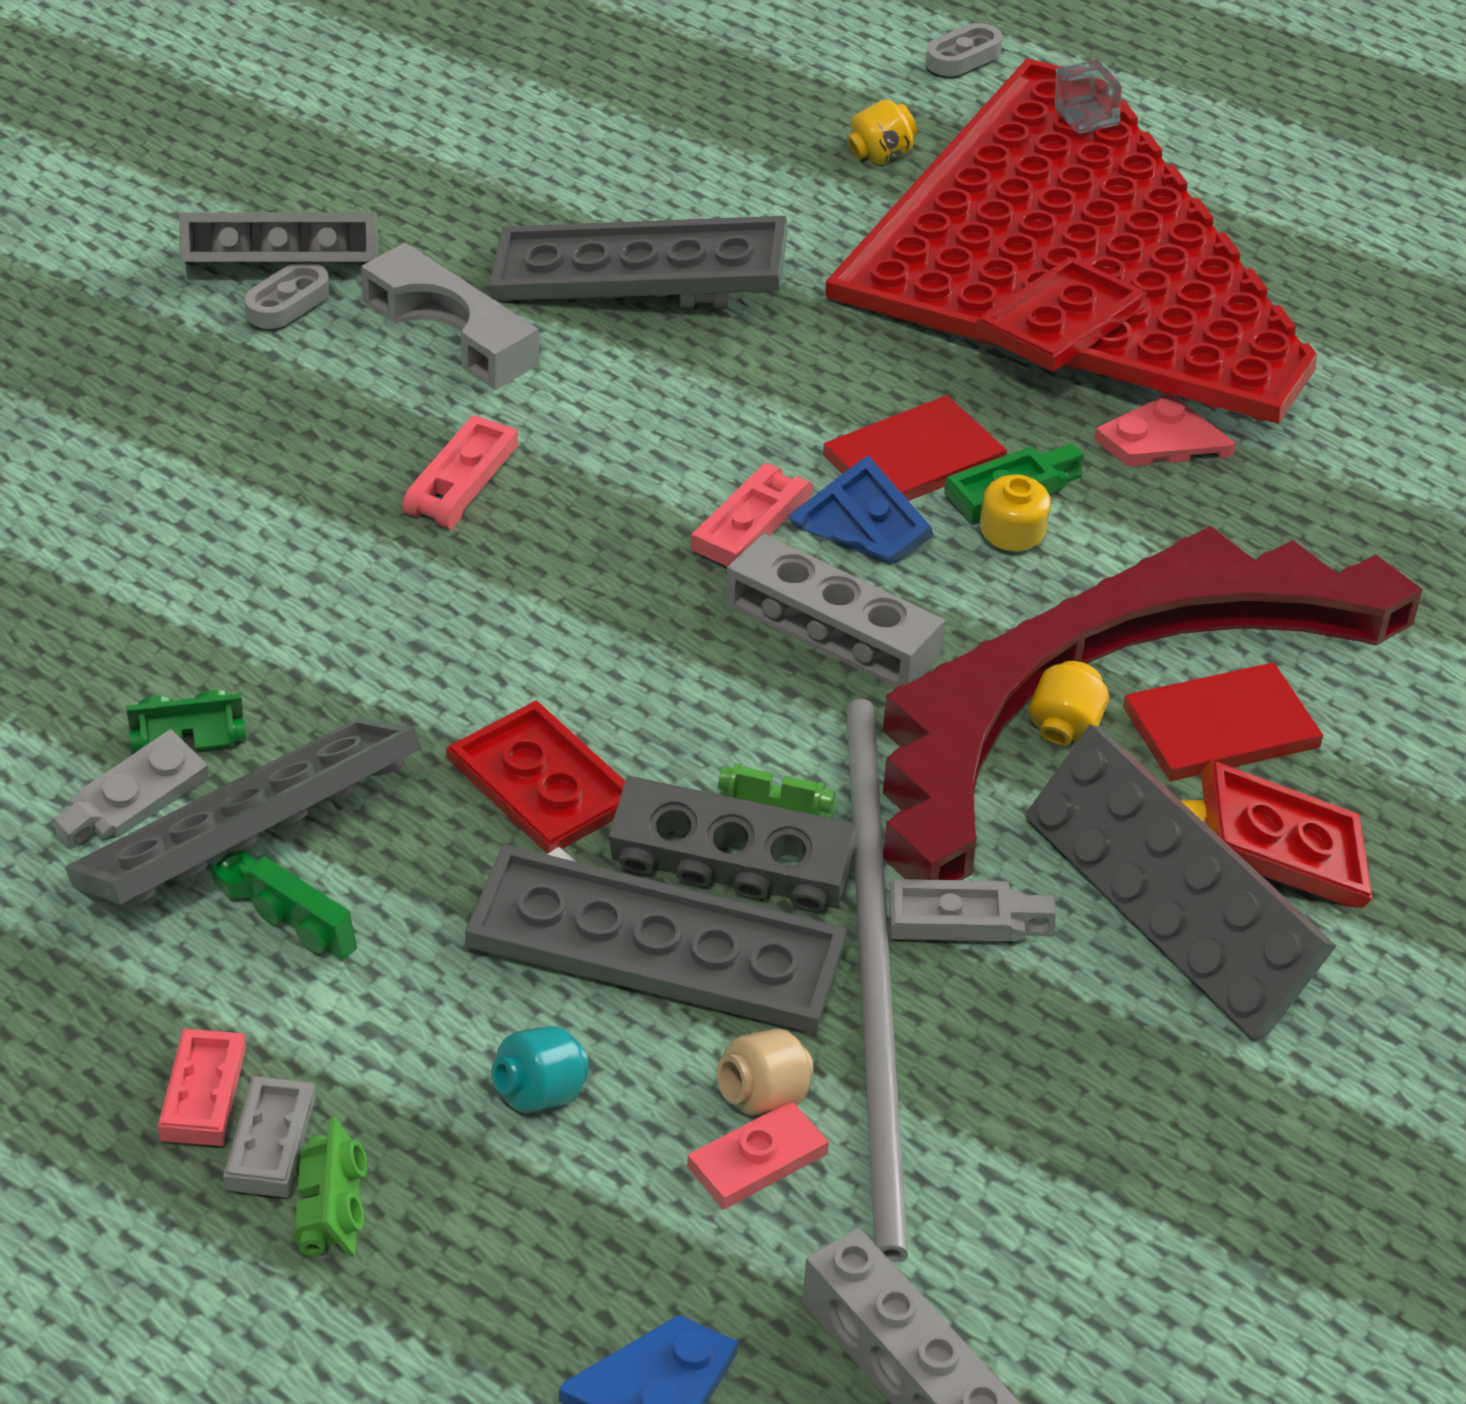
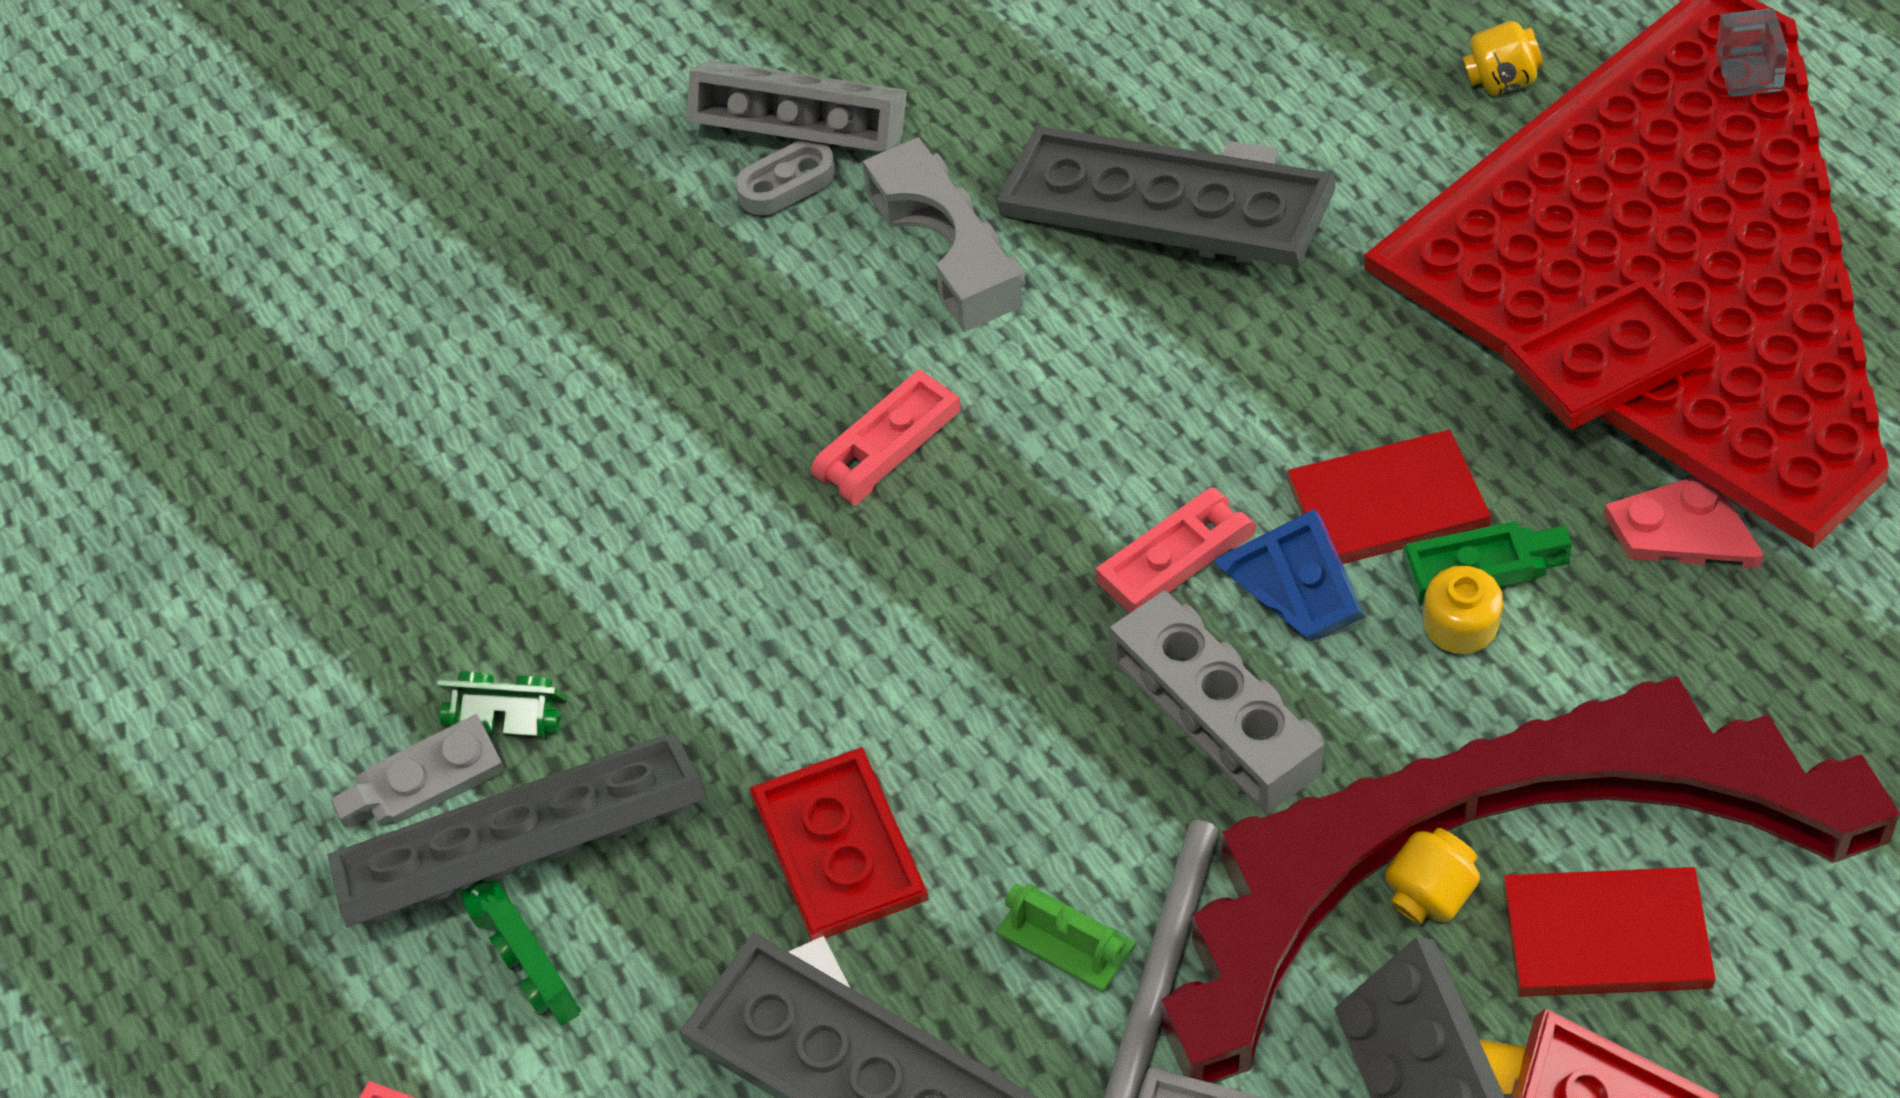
camera: 25 degrees right, 10 degrees up
dark grey brick [608,775,856,912] -> none

